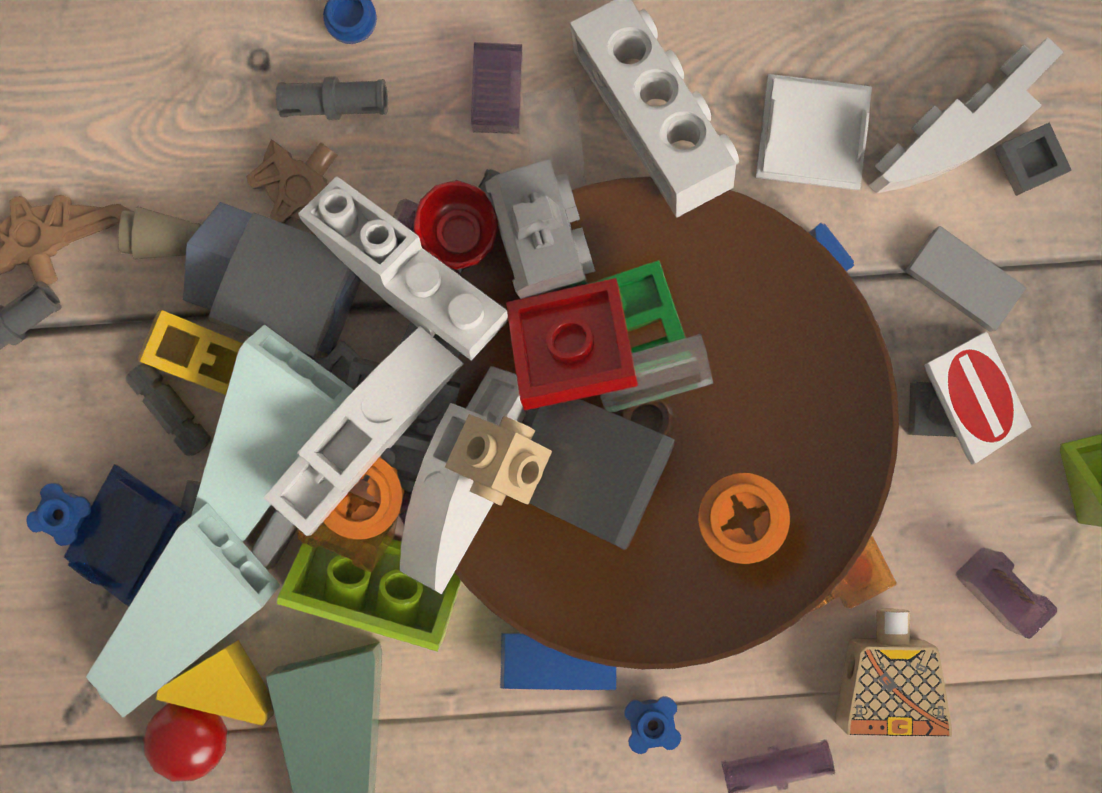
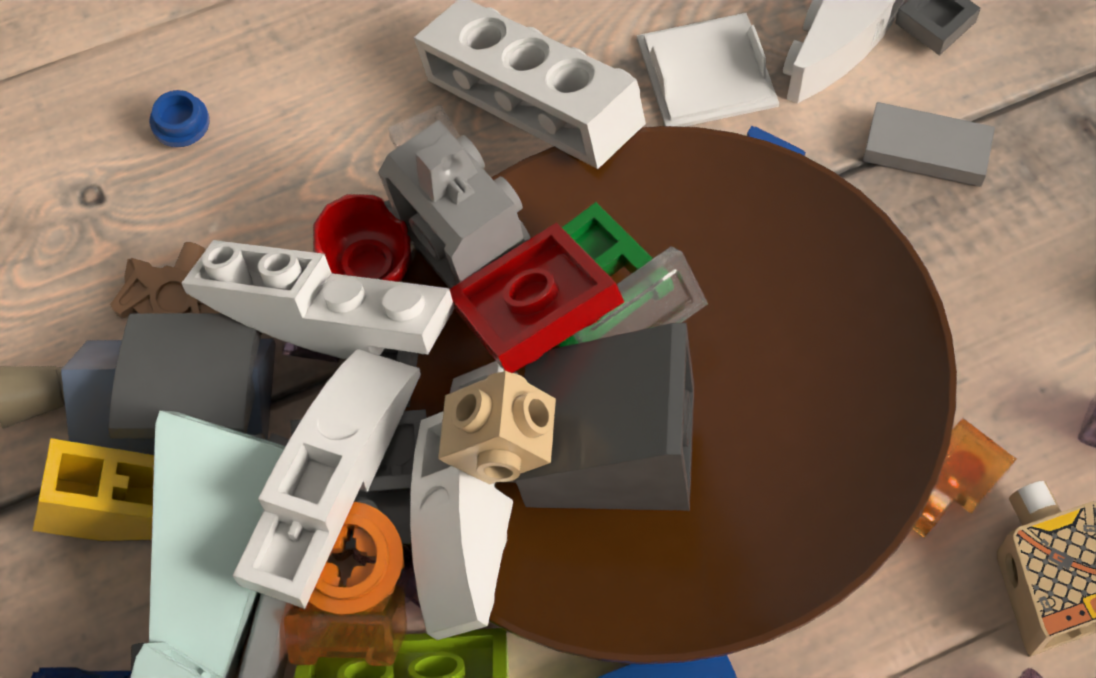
camera: 15 degrees left, 25 degrees down
dark grey axle [126,363,211,456] -> none
dark grey pin [276,77,388,120] -> none
piece [471,42,523,134] -> none
orange gear [698,473,790,564] -> none
dark grey plate [909,382,957,437] -> none
piece [924,331,1032,465] -> none

